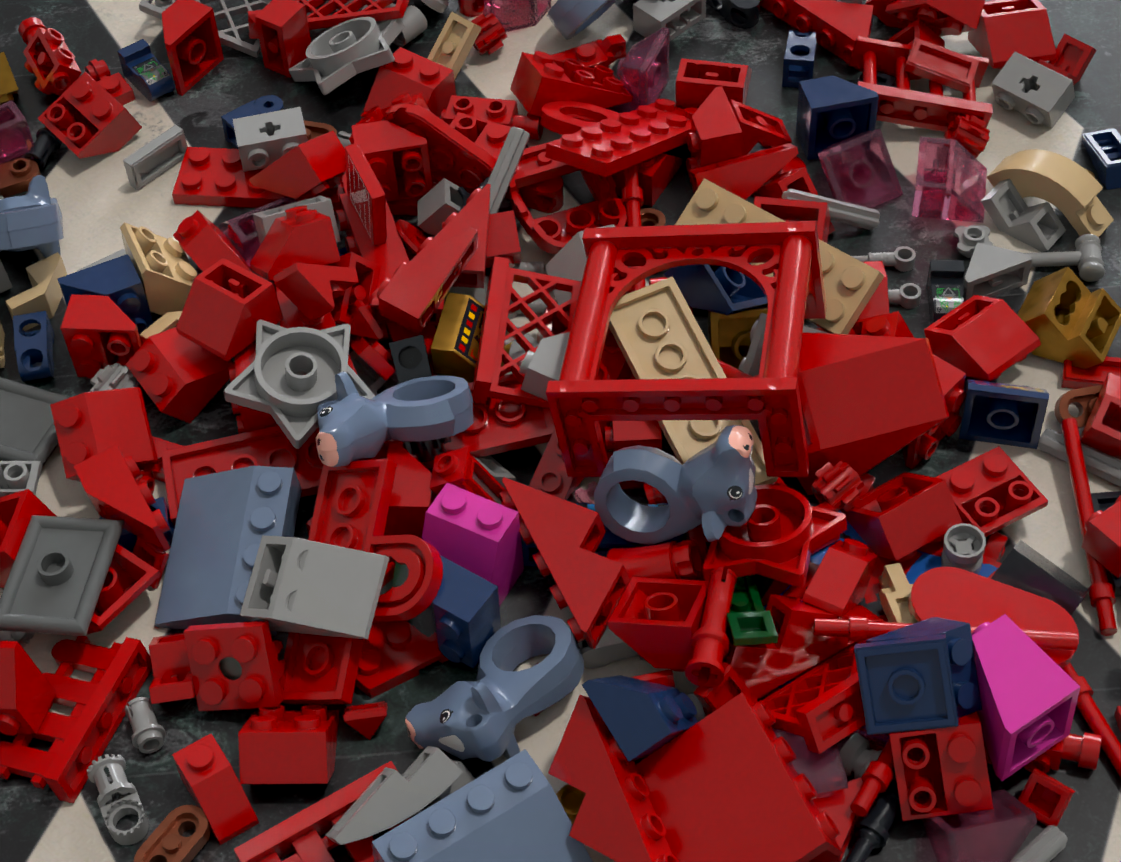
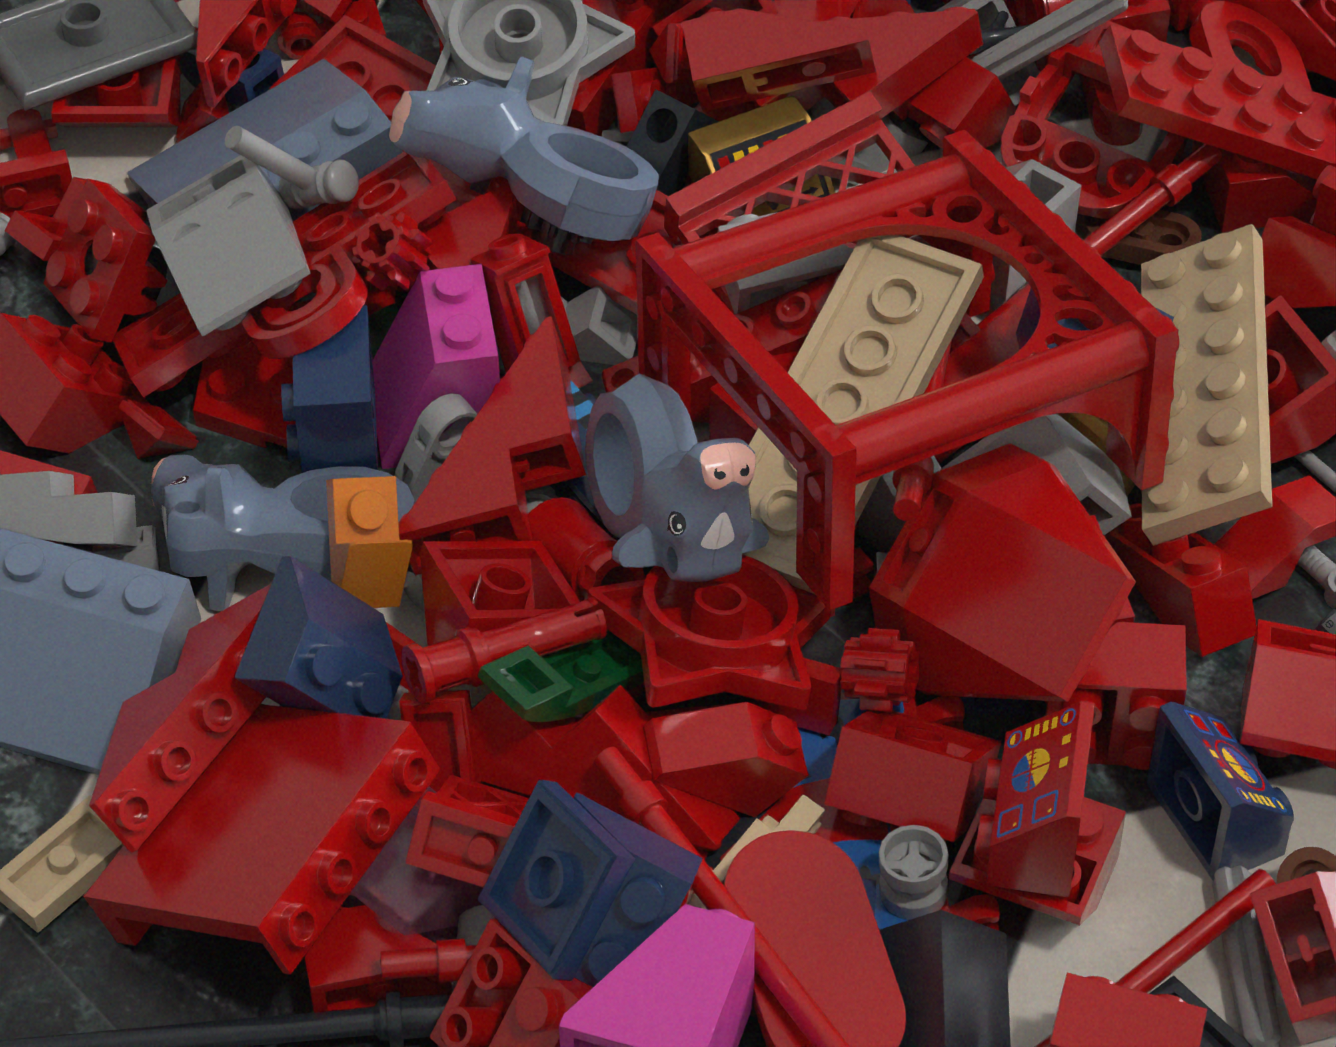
camera: 50 degrees right, 0 degrees up
none -> light grey piece [225,126,359,209]
none -> orange slope [326,476,412,608]
none -> red gear [351,211,433,291]
none -> light grey piece [395,393,478,502]
none -> red slope [975,701,1095,897]

